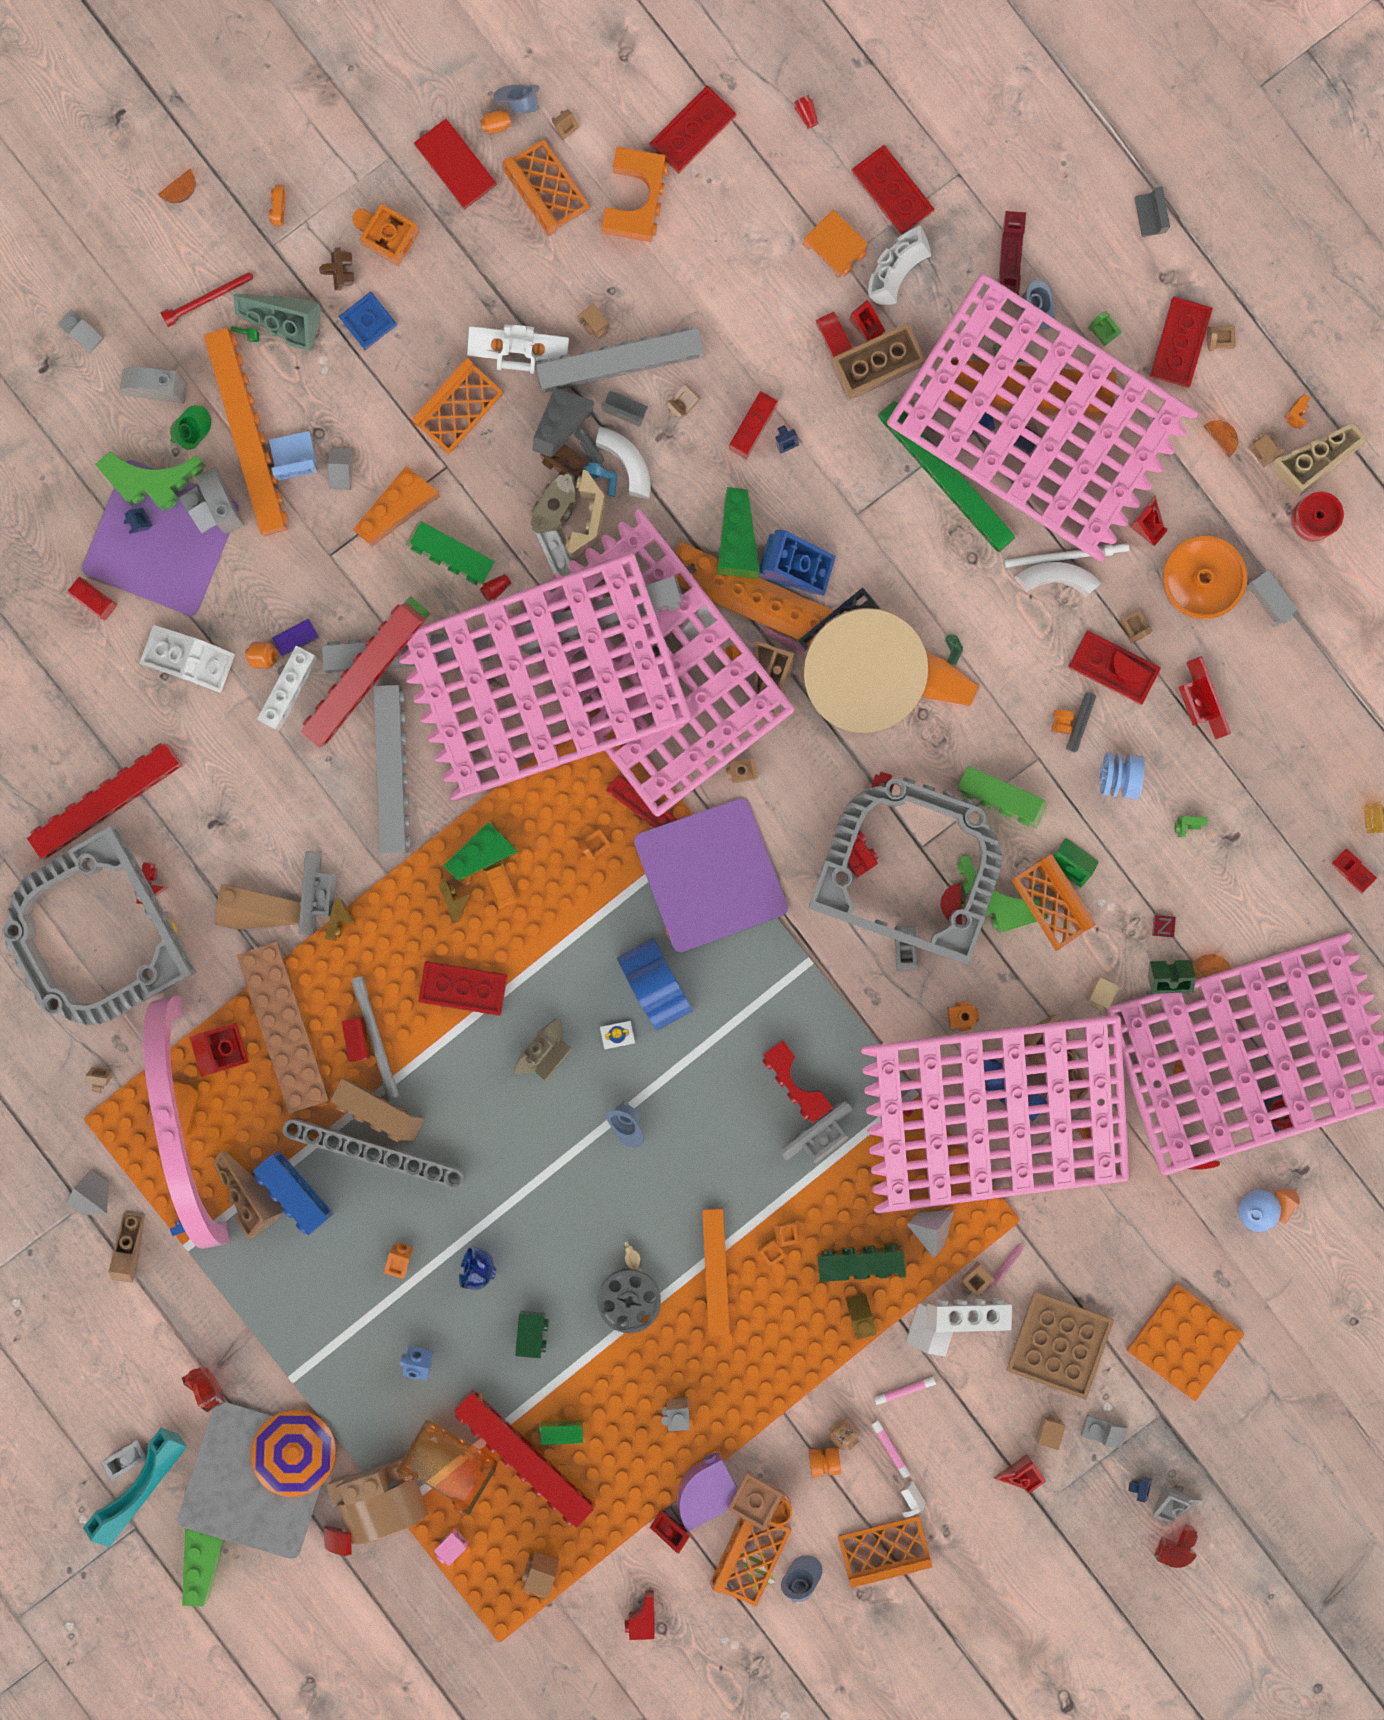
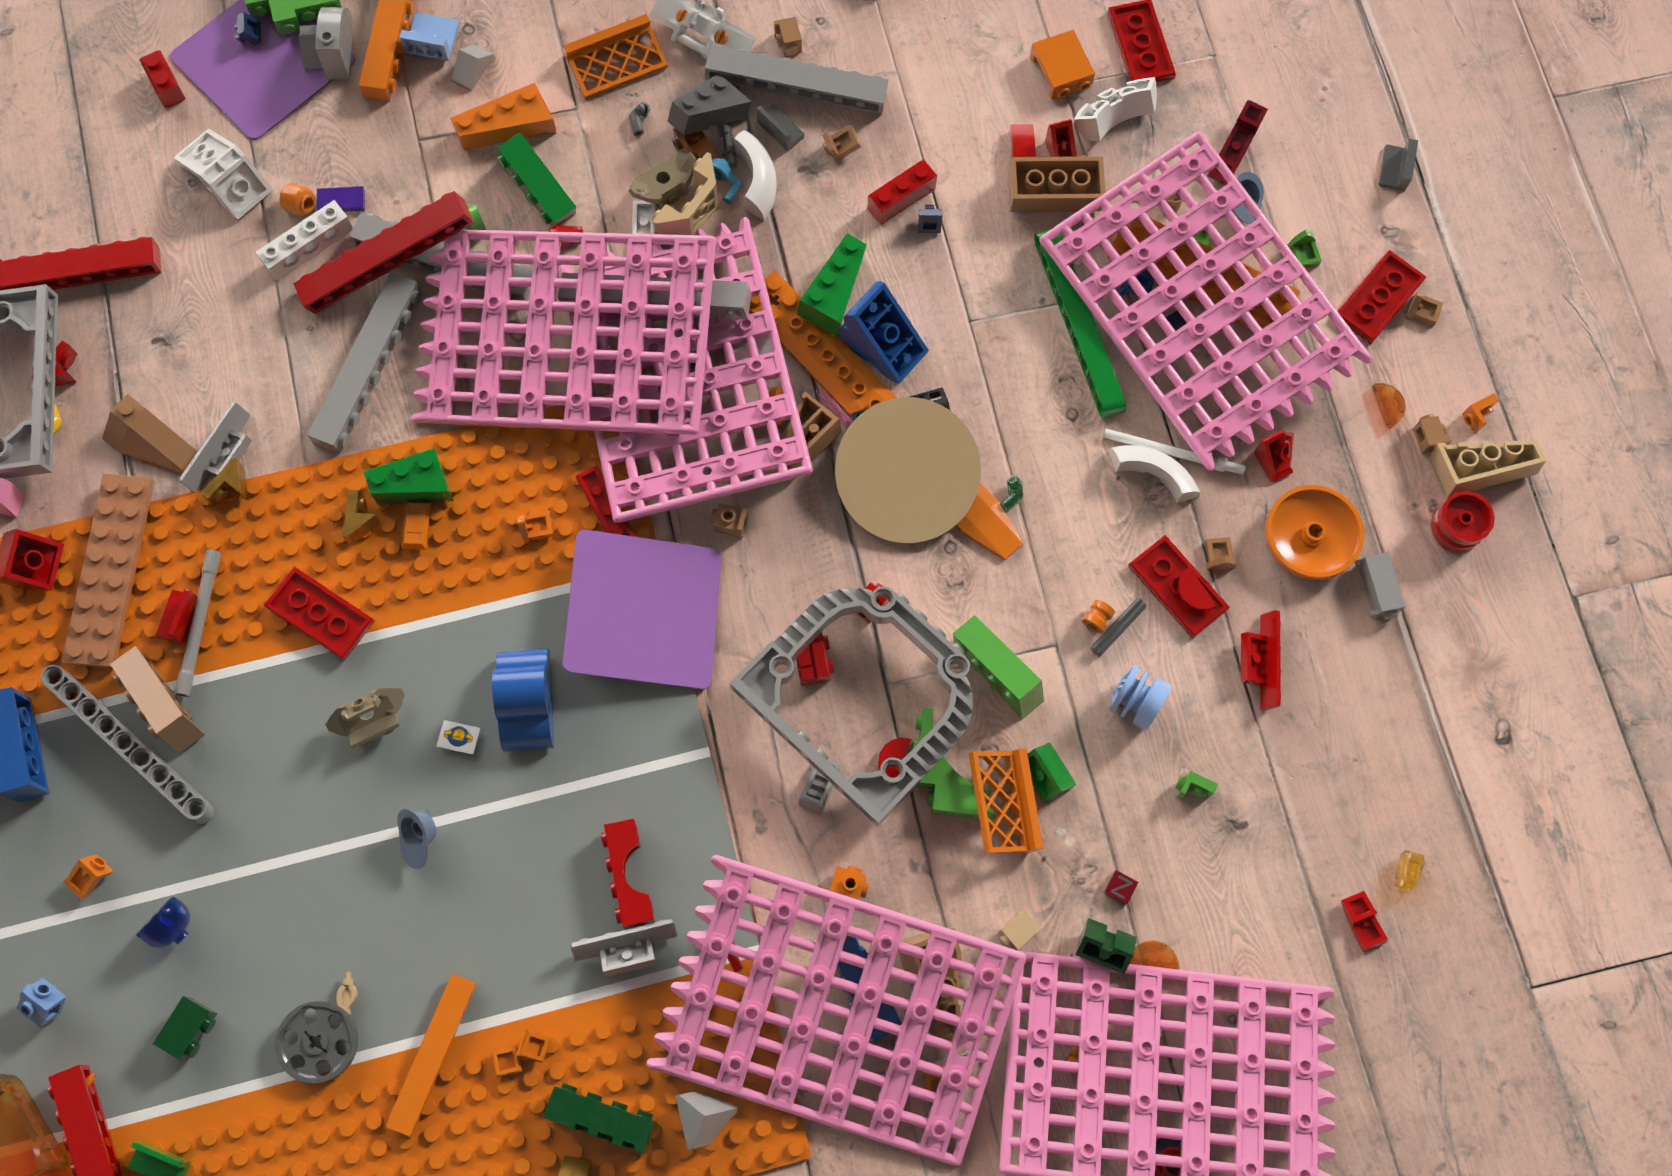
camera: 20 degrees right, 15 degrees down
none -> dark grey arm [629,102,650,136]

